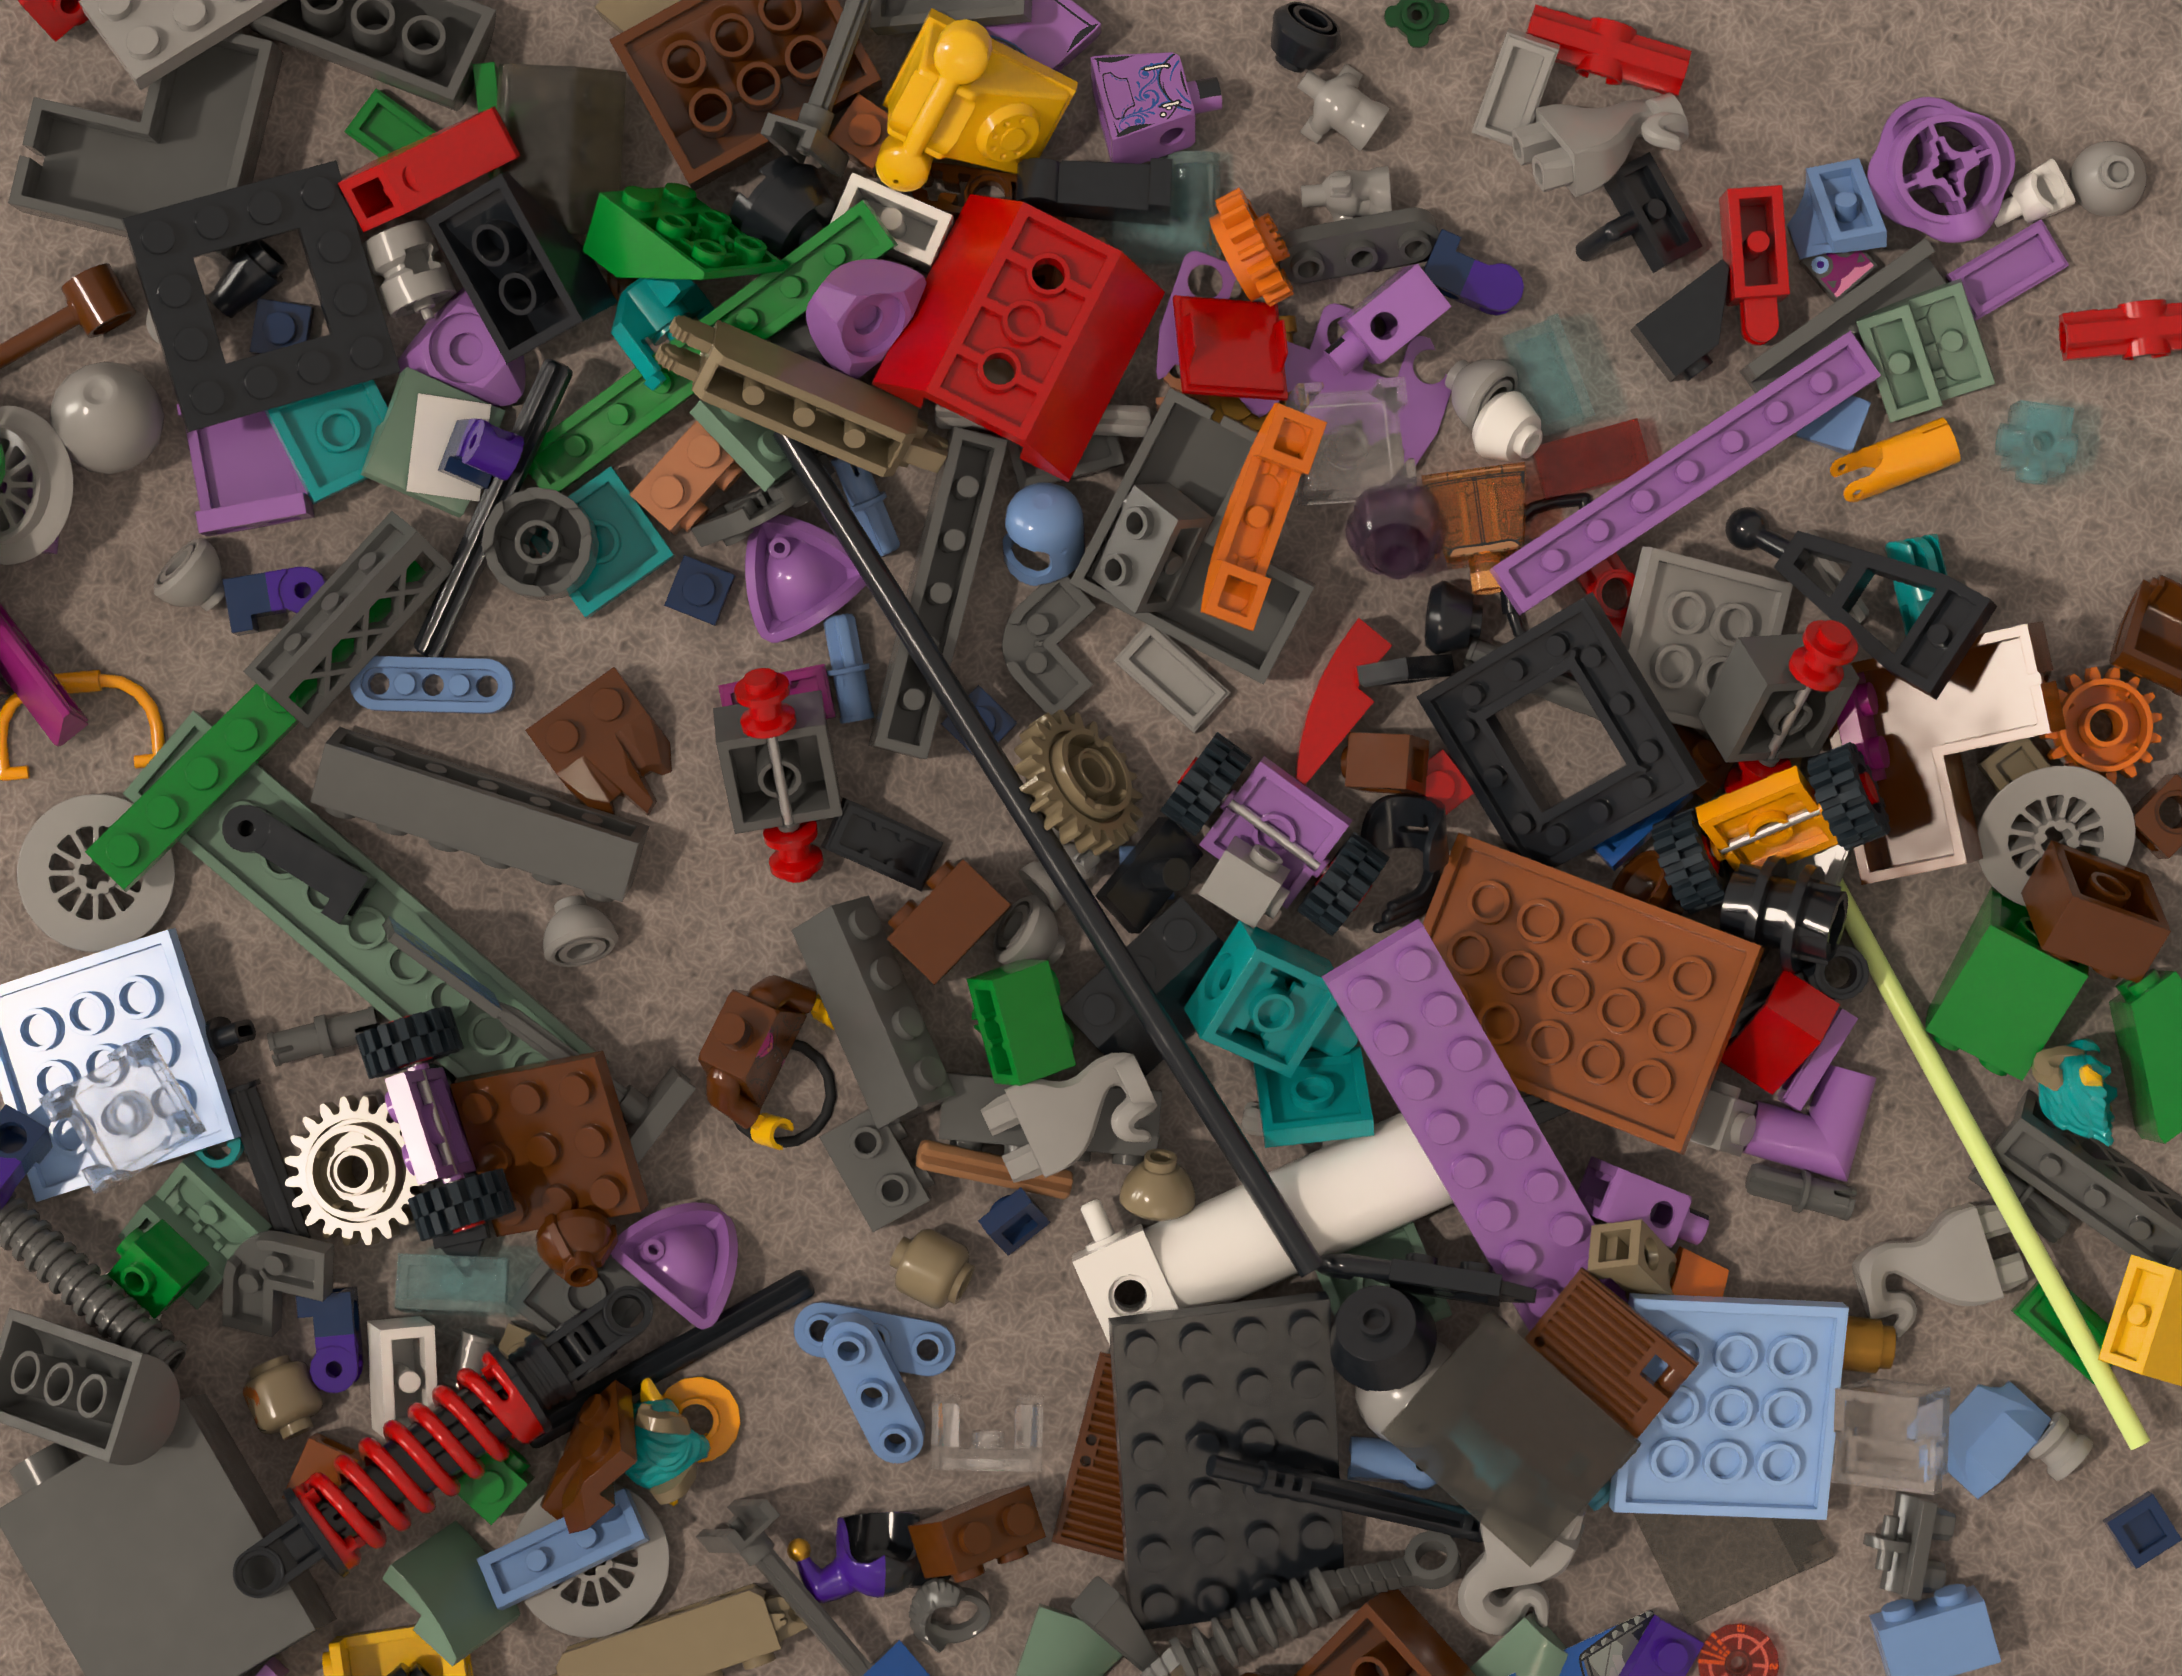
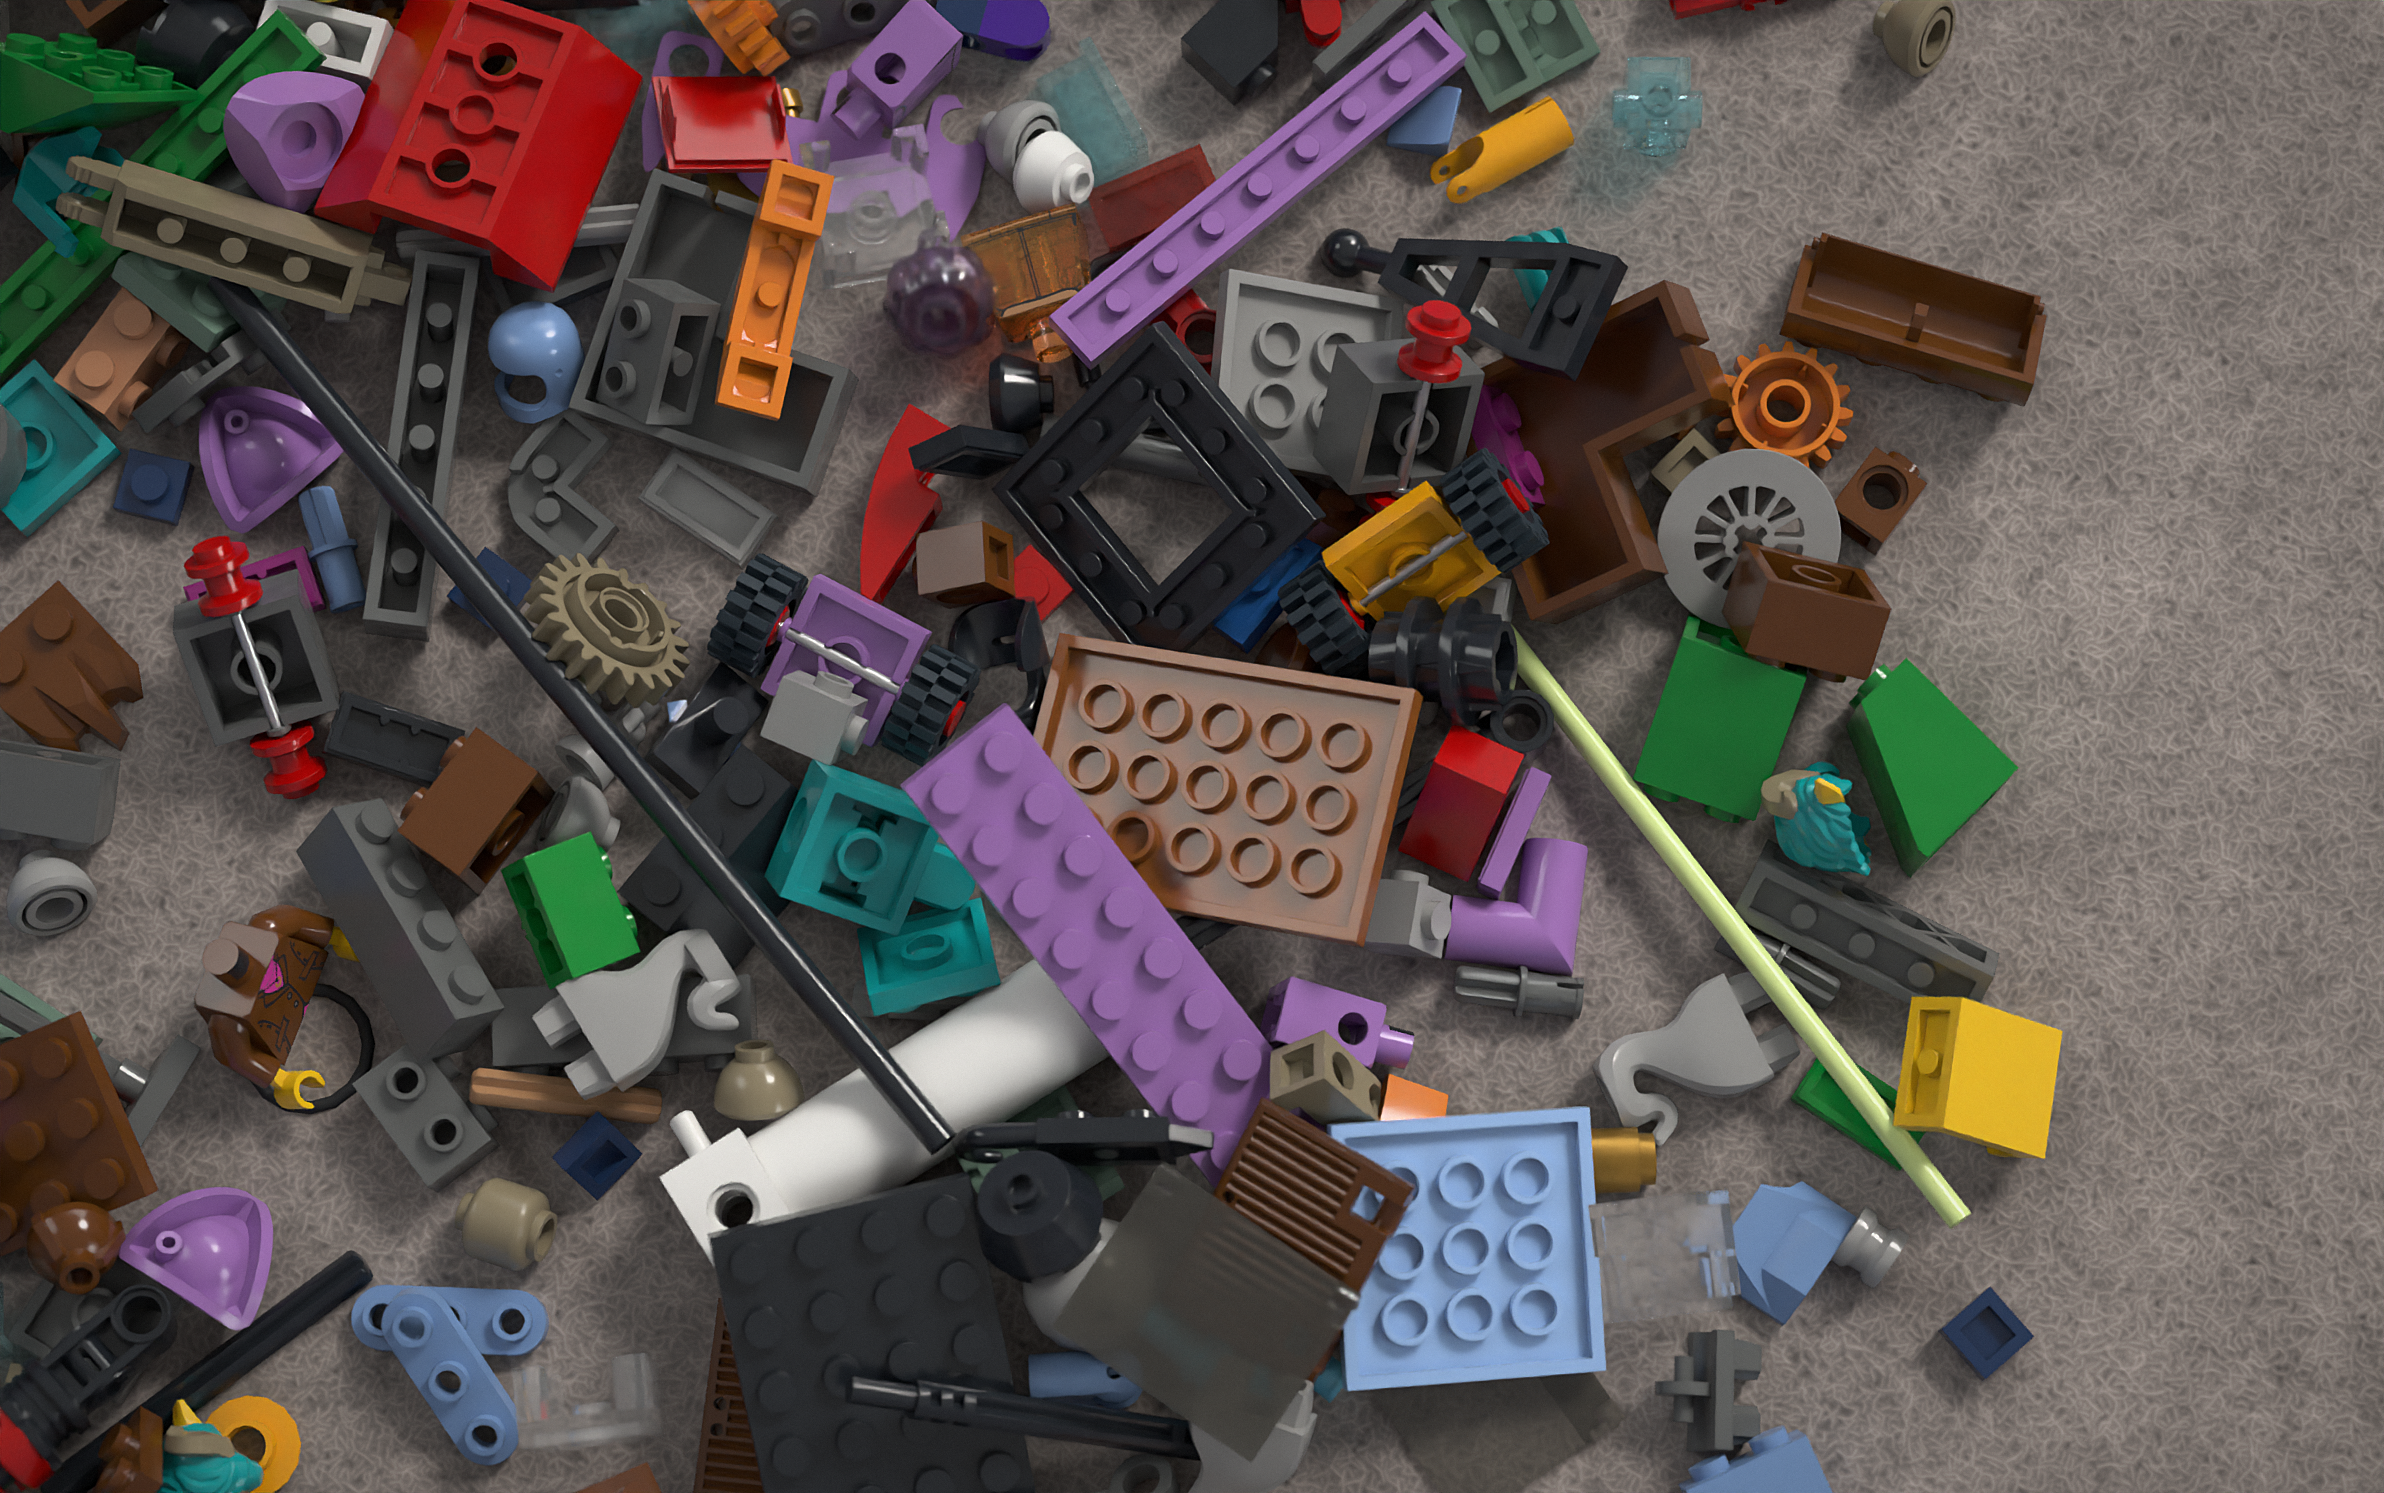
camera: 10 degrees left, 10 degrees down
medium blue axle [831,457,900,556] -> none

